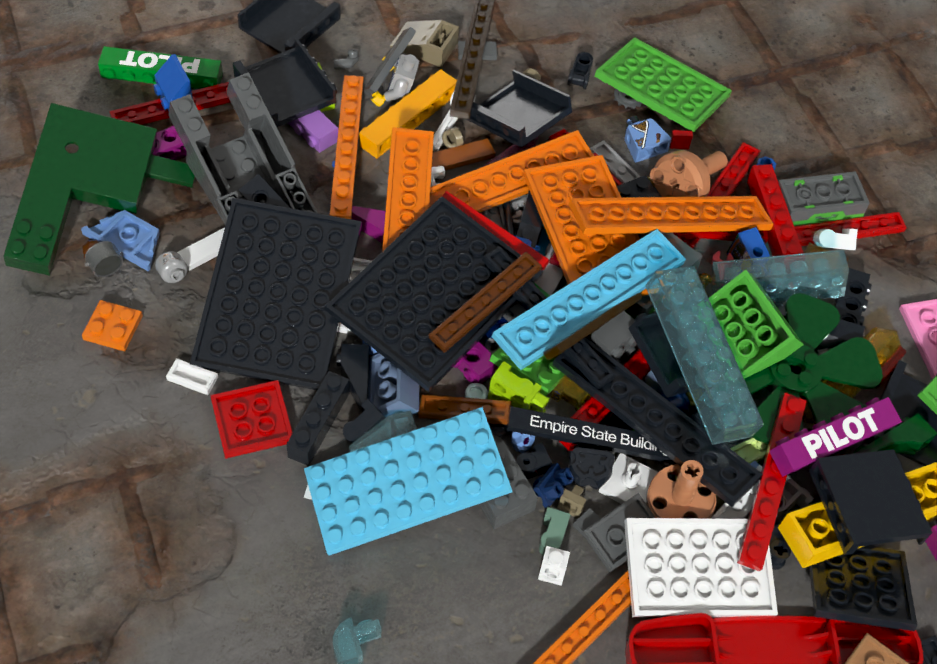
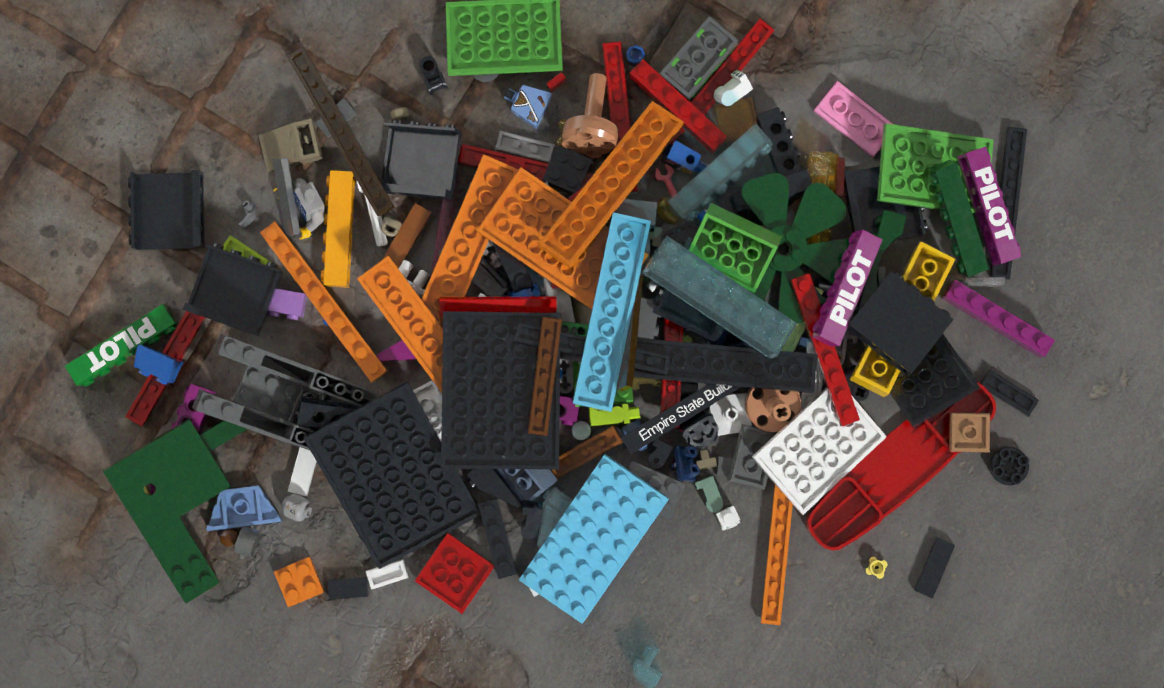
camera: 30 degrees left, 30 degrees up
none -> black tile [328,577,368,600]

